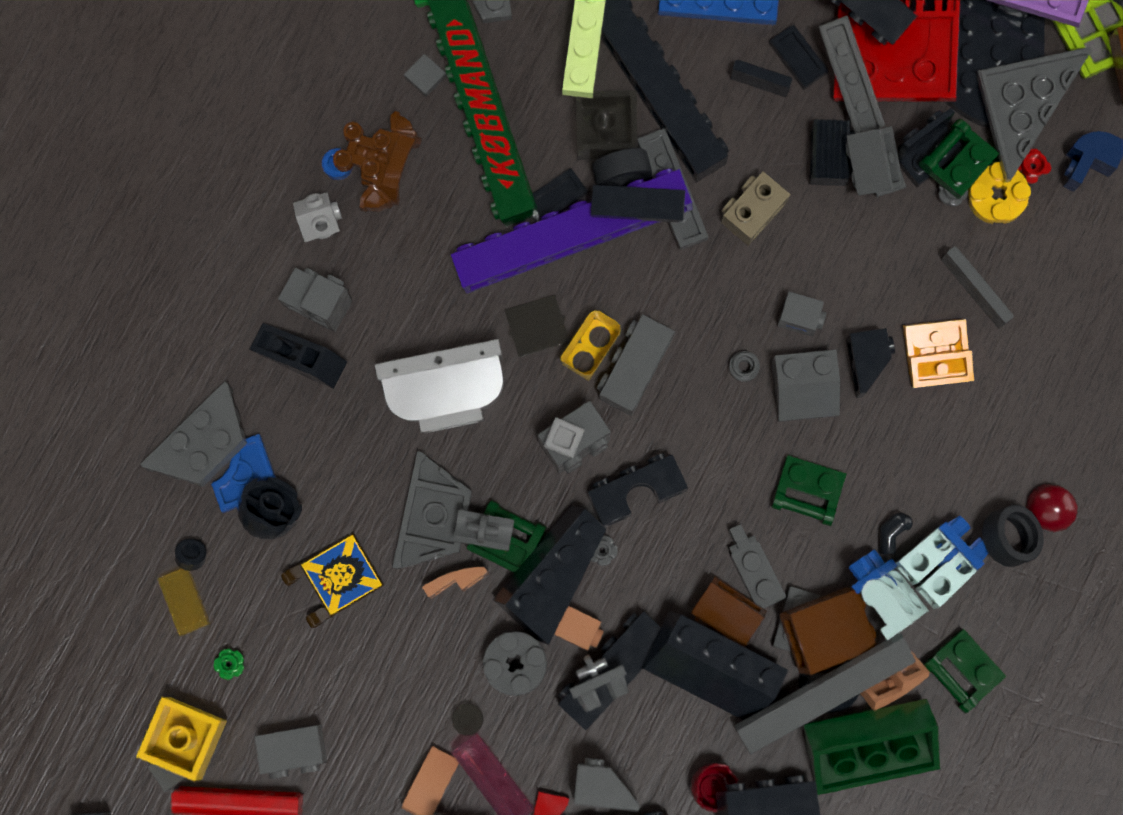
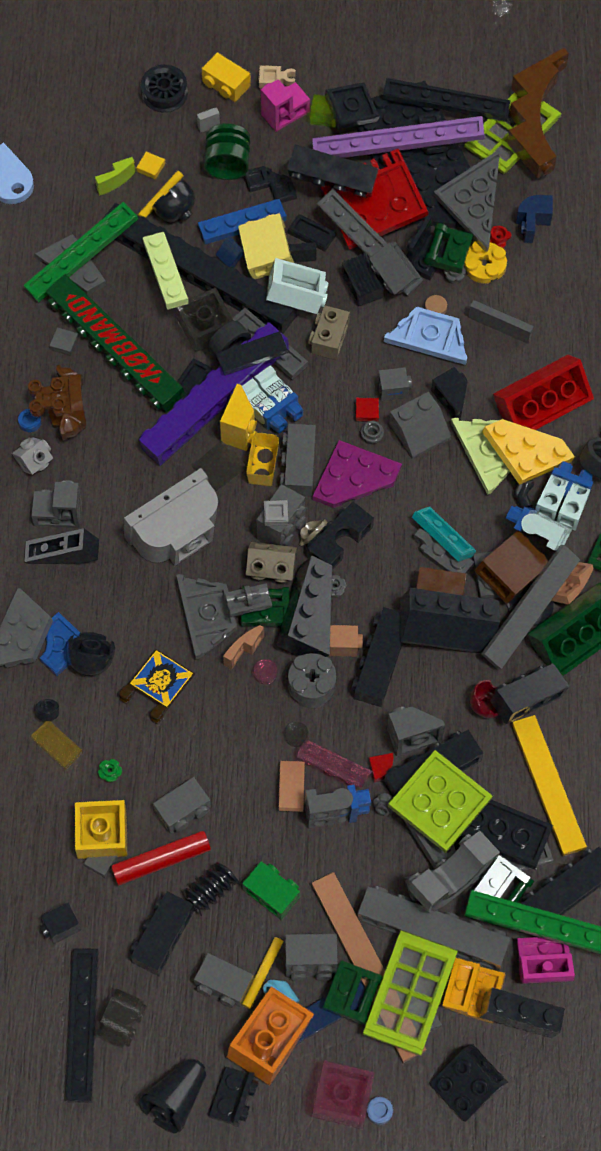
camera: 30 degrees left, 15 degrees down
dark grey hips [570,655,628,712] -> none
dark green plate [771,455,847,527] -> none
slope [903,318,974,388] -> none
none -> dark blue tile [216,237,244,267]
none -> yellow slope [220,384,257,451]
none -> light yellow panel [238,213,294,279]
none -> hips [242,366,303,433]
none -> dark tan brick [246,542,297,582]
none -> clear pink tile [254,659,277,685]
none -> light aqua window [266,258,328,314]
none -> dark tan piece [299,519,328,546]
none -> magenta plate [313,440,402,508]
none -> red tile [356,398,379,422]
none -> light blue wing [384,307,467,365]
none -> teal tile [412,507,476,562]
none -> medium nougat tile [425,295,447,314]
none -> yellowish green wing [451,418,510,495]
none -> yellow plate [482,419,575,485]
none -> red slope [493,355,594,430]

